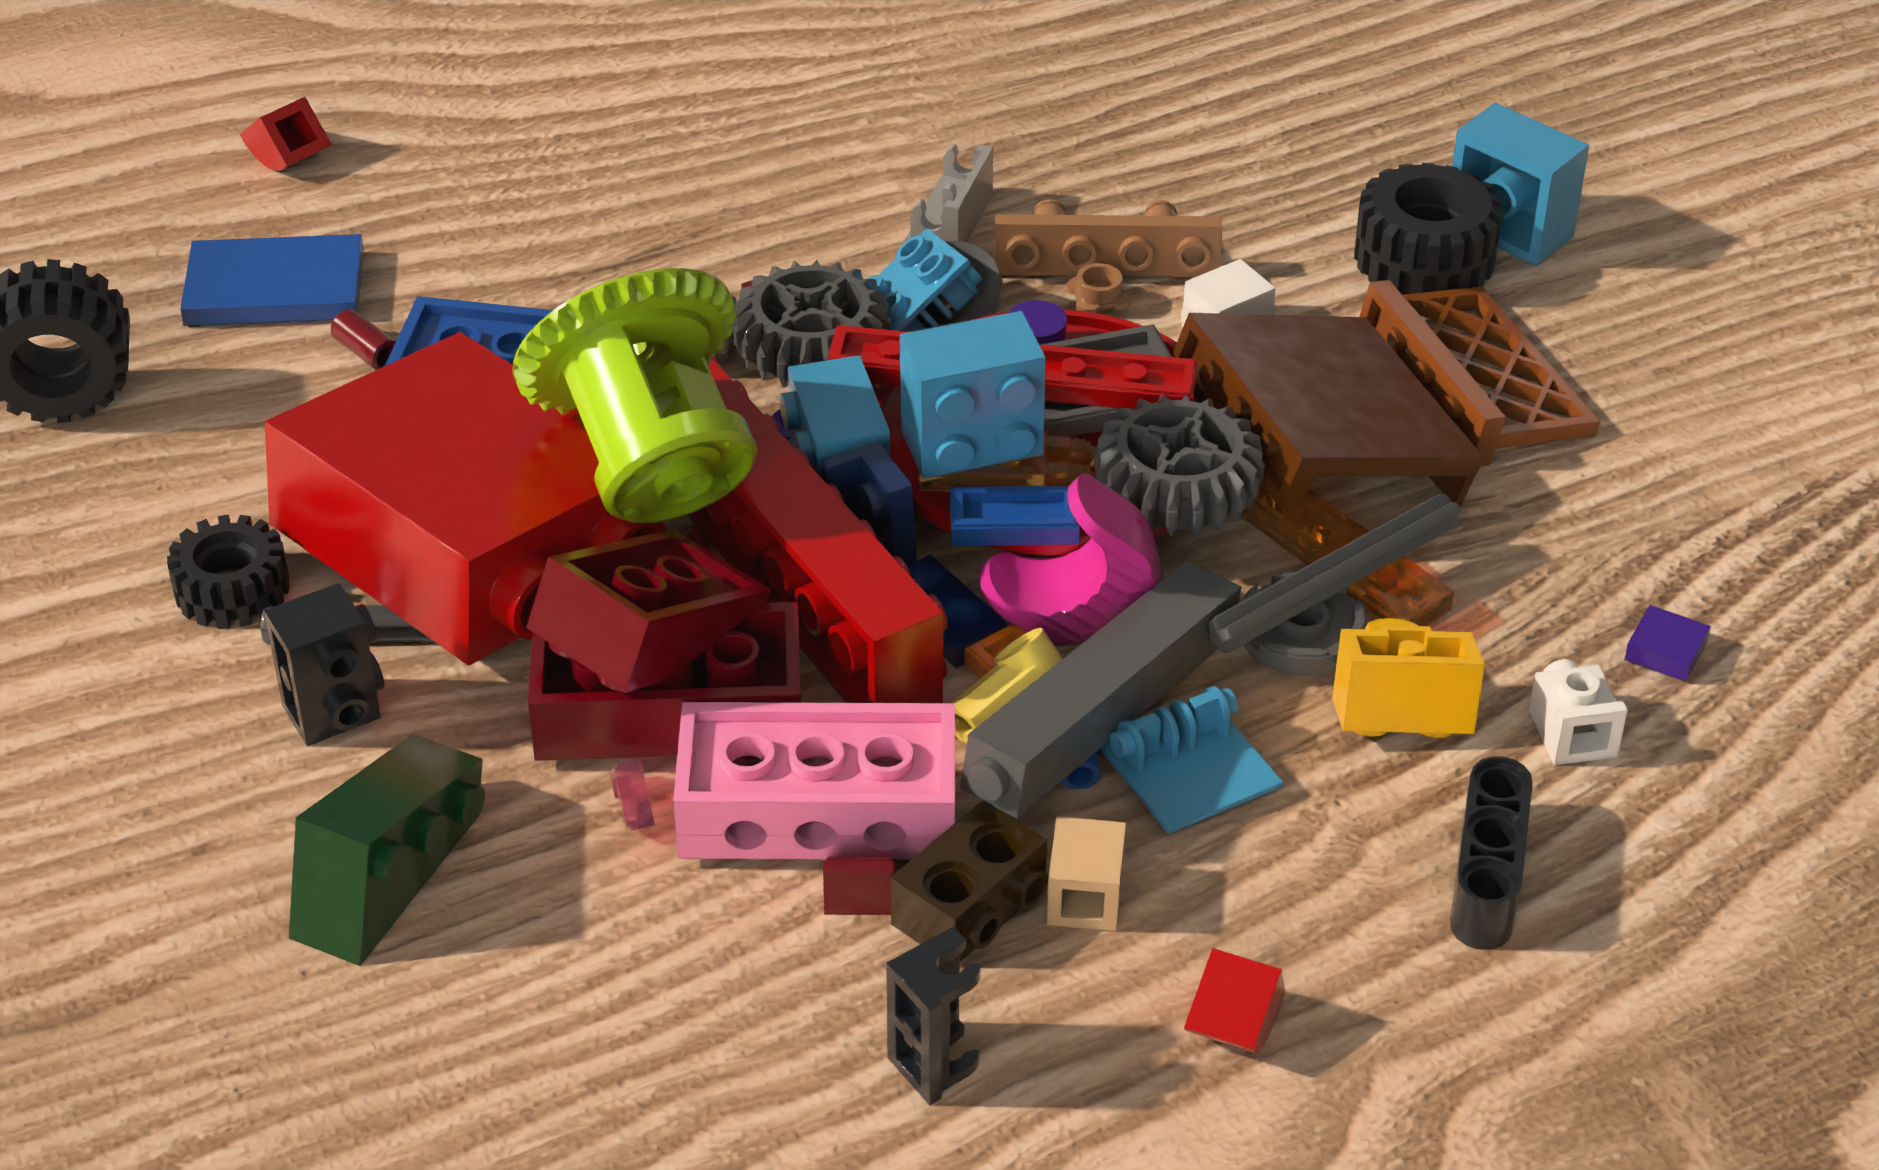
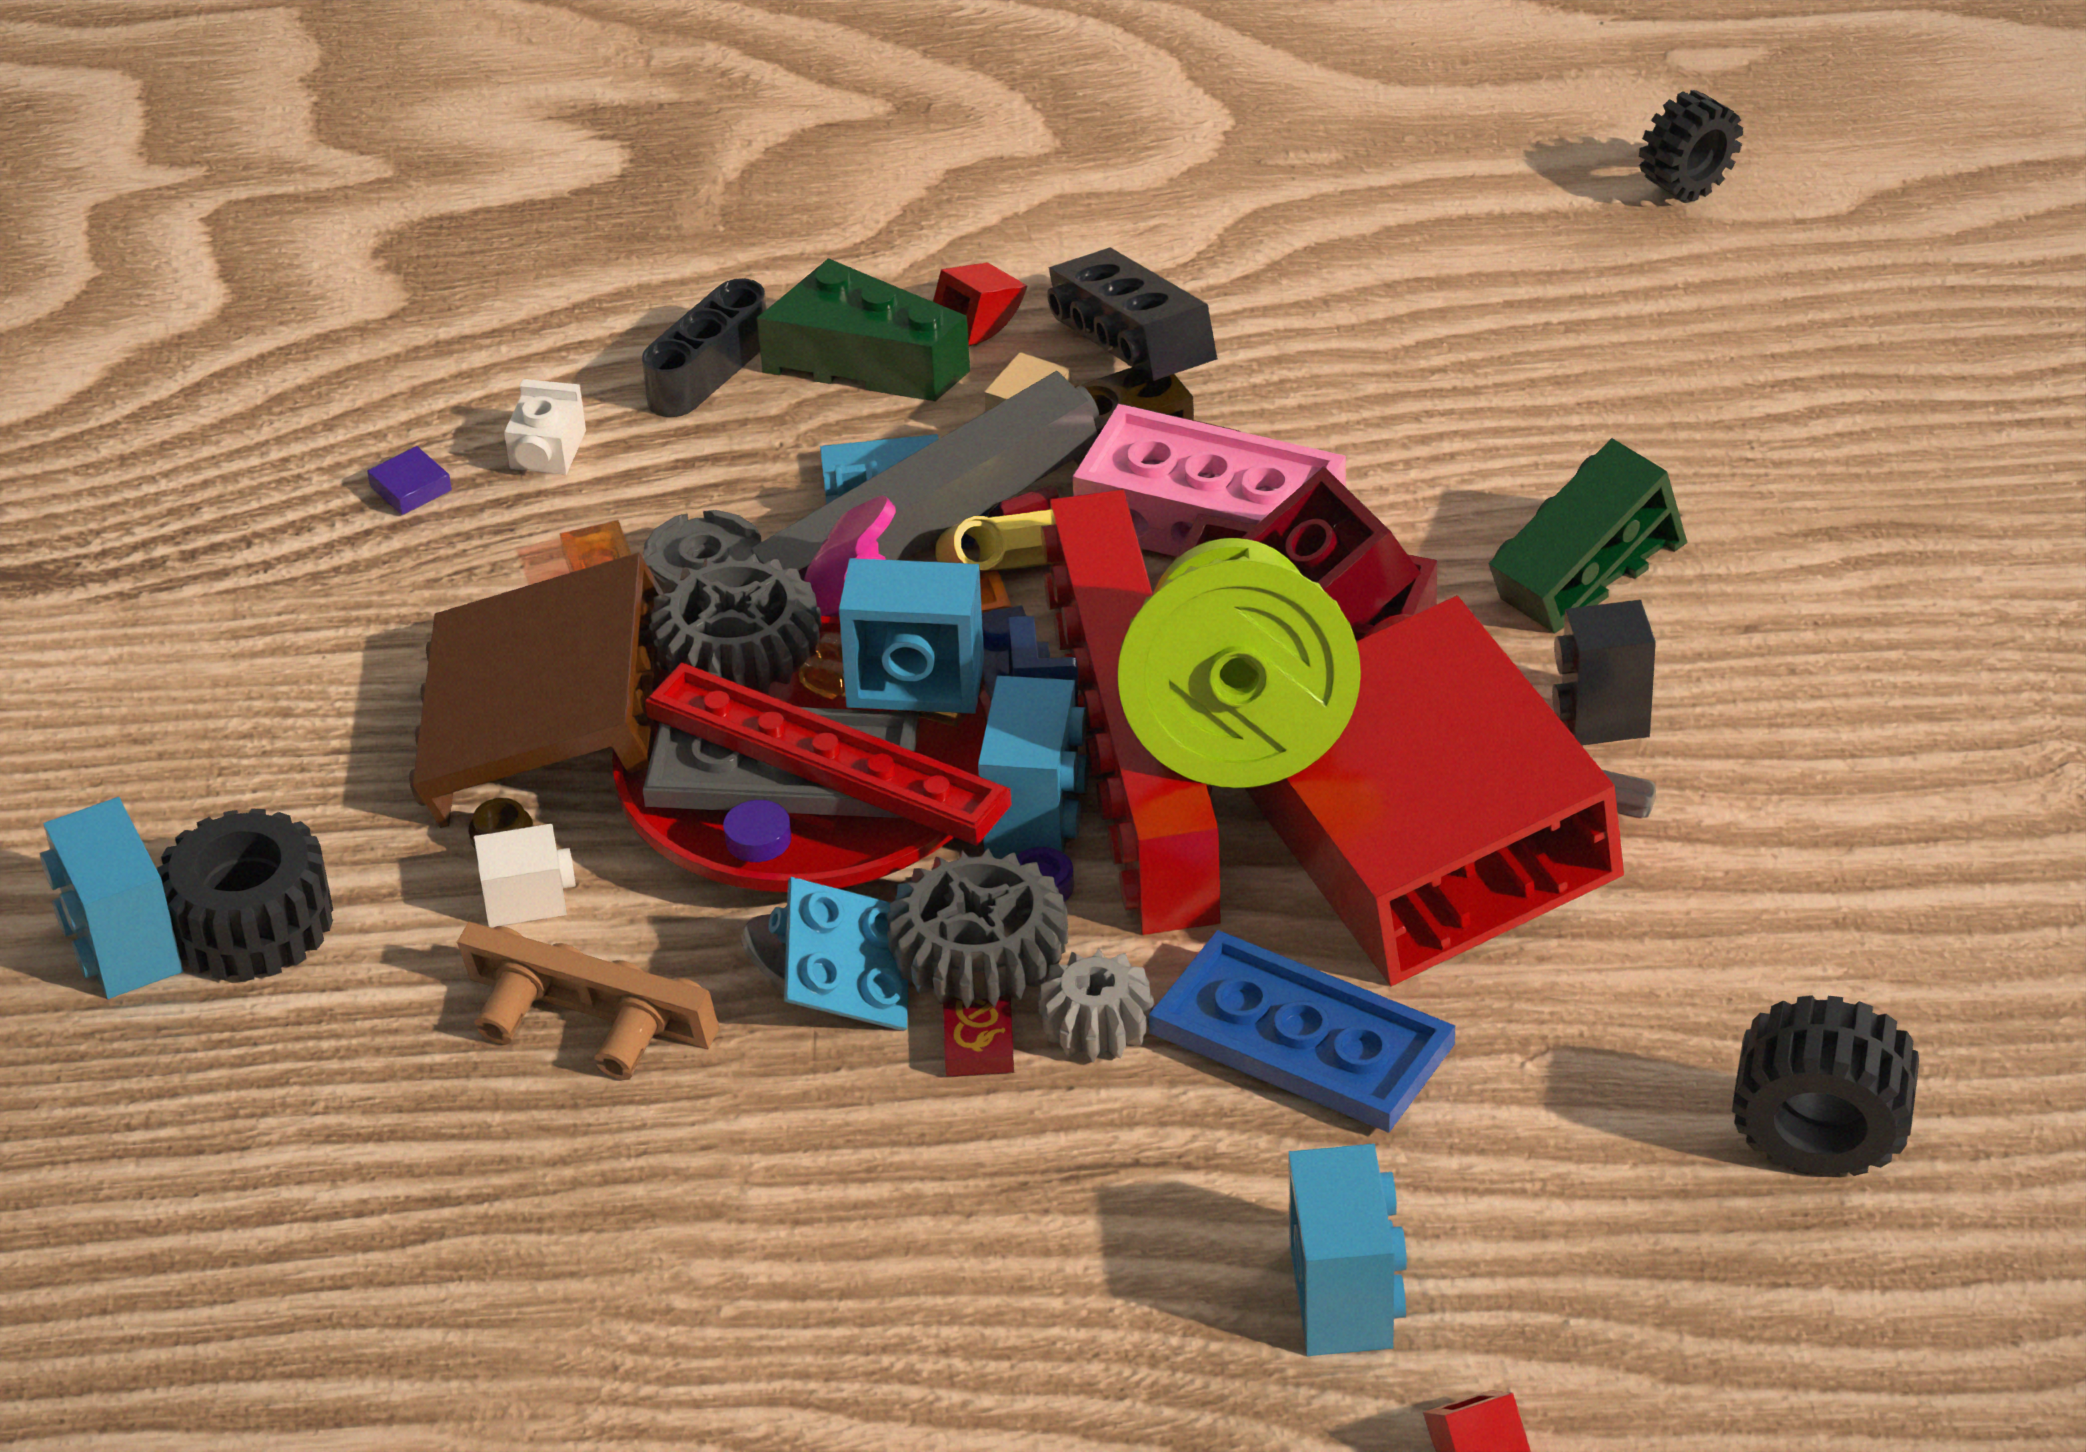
camera: 155 degrees left, 0 degrees up
black tyre [167,515,290,629] -> none
blue tile [180,234,364,326] -> none
dark red piece [331,309,396,370] -> none
black hinge [886,927,981,1106] -> none
light grey hinge [905,144,993,242] -> none
medium nougat plate [1067,263,1131,314] -> none
dark grey axle [1207,494,1460,653] -> none
yellow brick [1332,618,1485,738] -> none
dark orange fence [1360,280,1601,467] -> none
none -> dark green wedge [757,258,970,402]
none -> black brick [1047,247,1218,381]
none -> dark azure brick [1288,1144,1407,1356]

